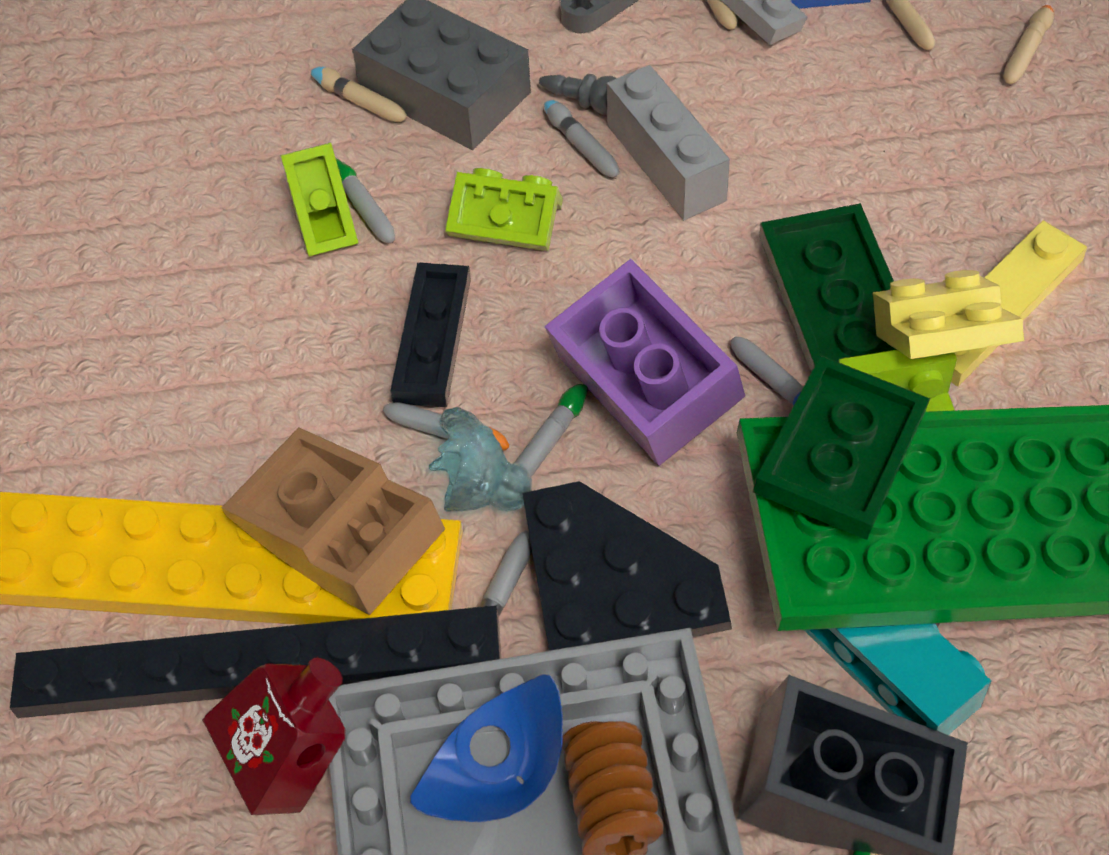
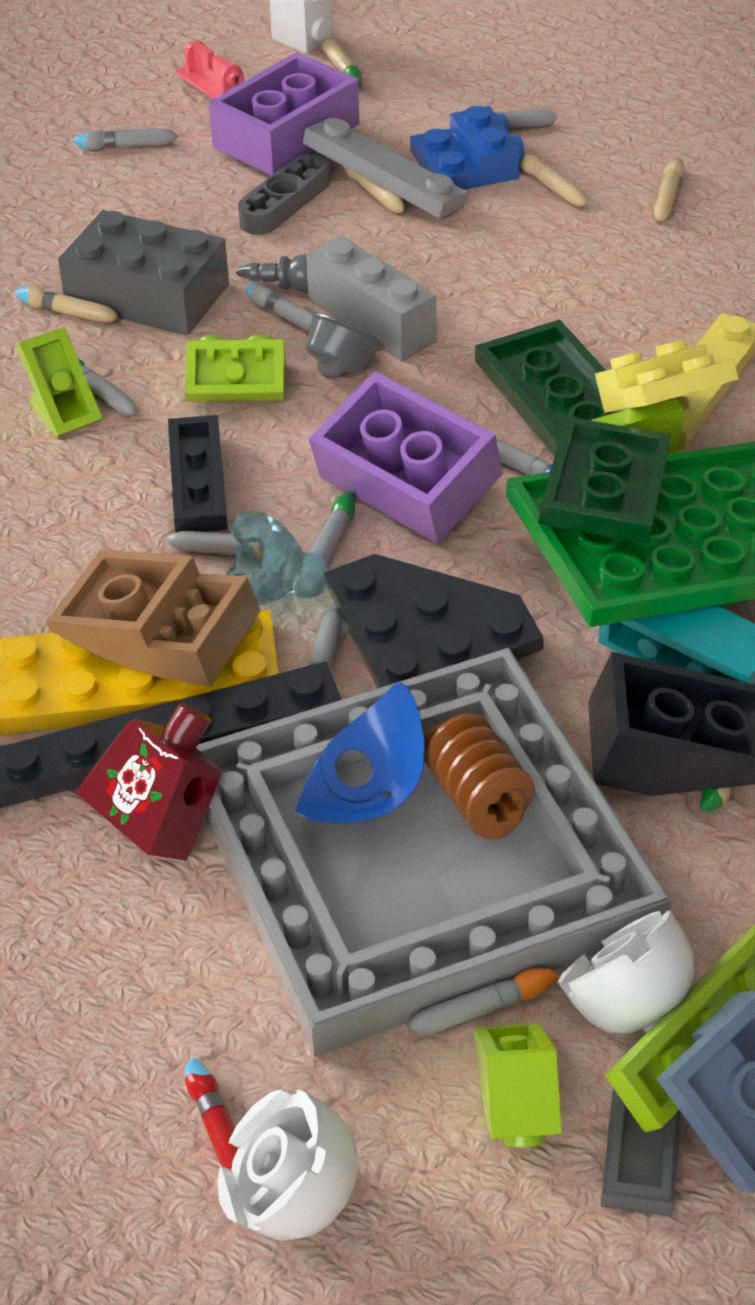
camera: 15 degrees left, 10 degrees down
none -> dark grey piece [304,306,385,377]

